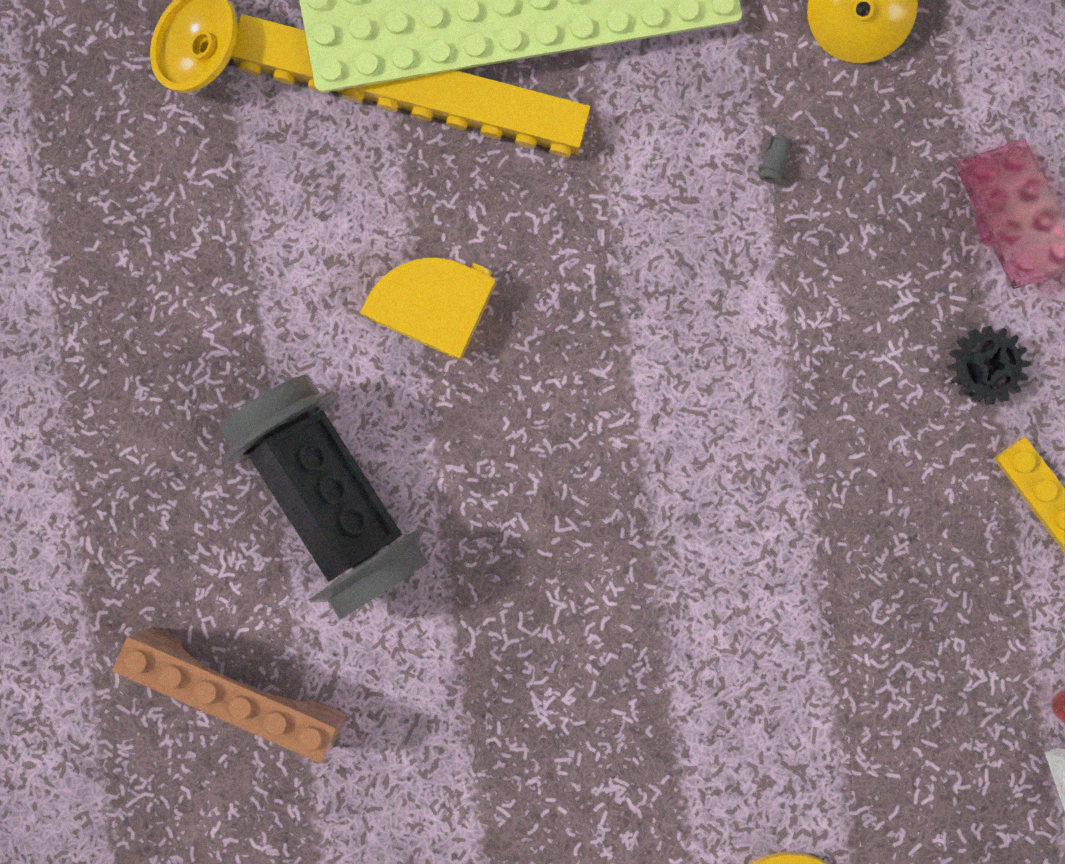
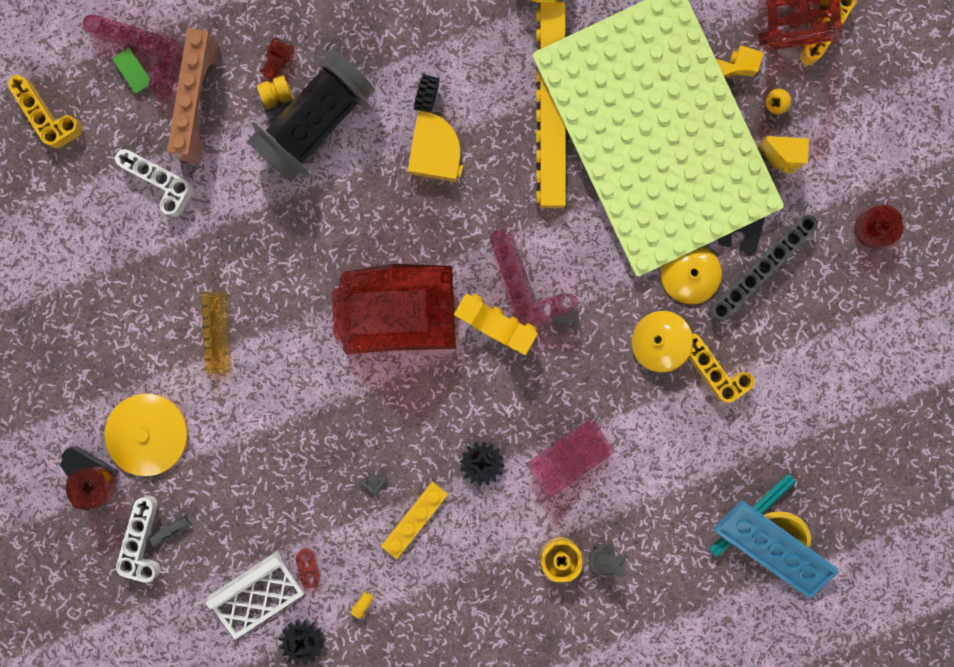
camera: 70 degrees right, 0 degrees up
none -> clear pink beam [83,14,184,100]
none -> bright green slope [112,47,153,94]
none -> white beam [115,149,193,217]
none -> clear yellow fence [201,291,231,375]
none -> yellow wheel [257,75,294,110]
none -> clear red connector [259,37,295,81]
none -> clear red windscreen [332,264,456,354]
none -> dark grey tile [359,475,388,496]
none -> black tyre [413,74,440,113]
none -> yellow brick [454,293,538,356]
none -> clear pink beam [490,230,579,326]

